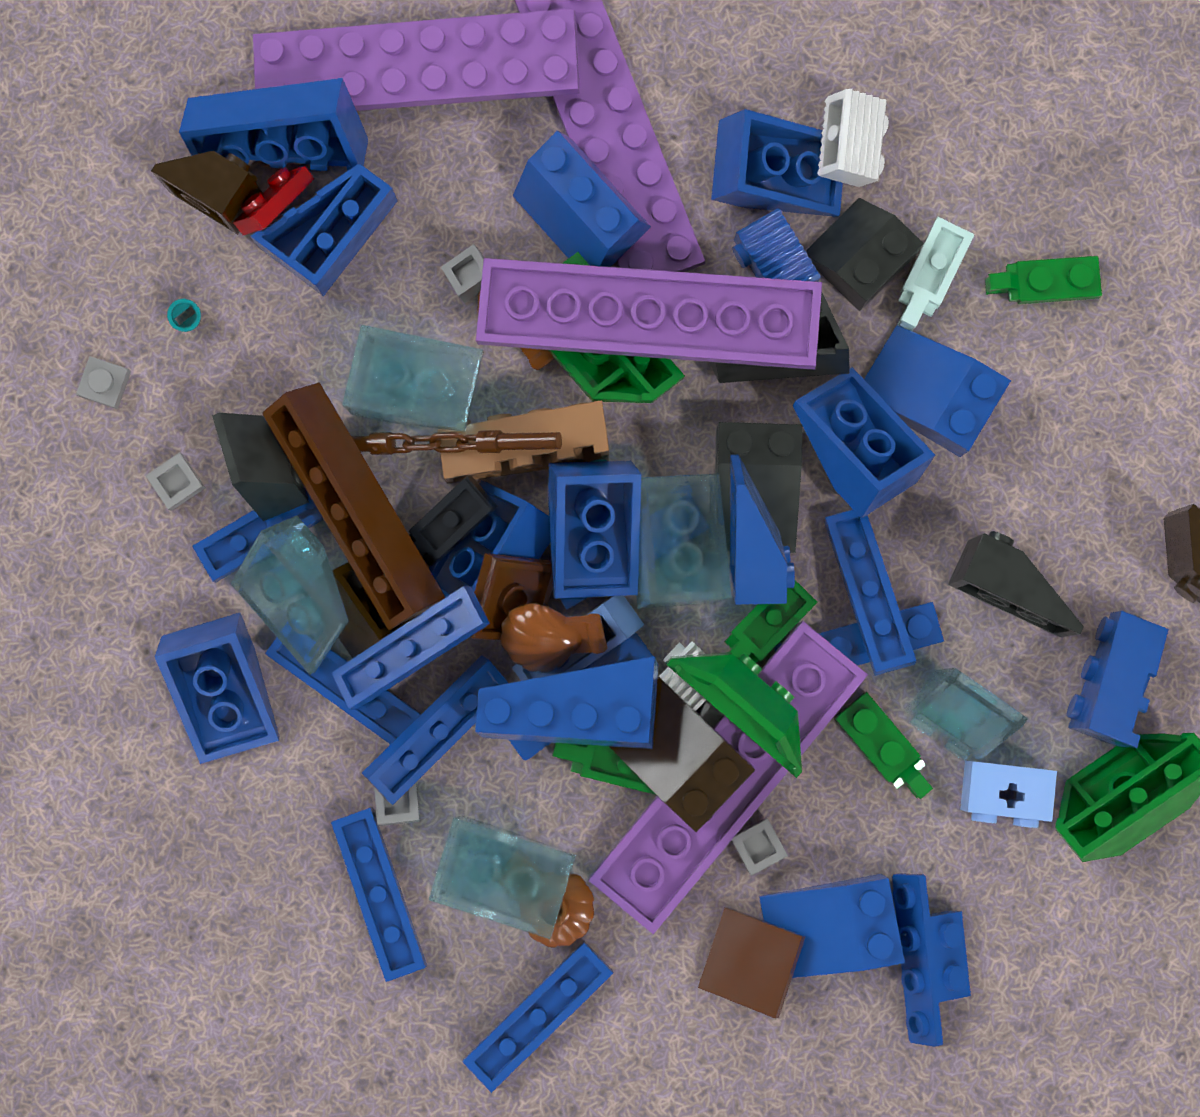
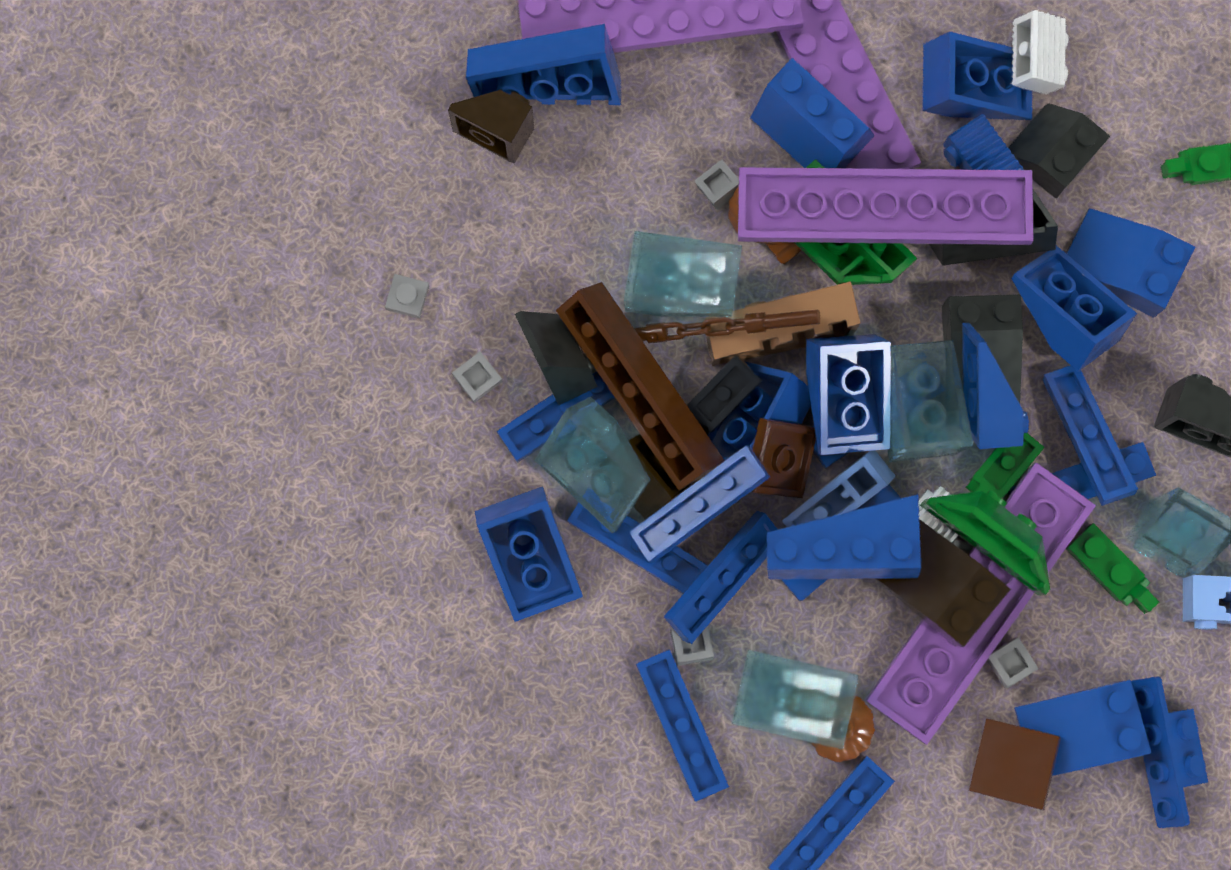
camera: 10 degrees left, 5 degrees down
teal hinge [167,299,202,332] -> none
red plate [233,166,315,235] -> none
blue wedge [250,163,398,297] -> none
dark orange animal [500,603,607,673] -> none
green hinge [552,743,656,795] -> none
light aqua hinge [897,217,975,331] -> none

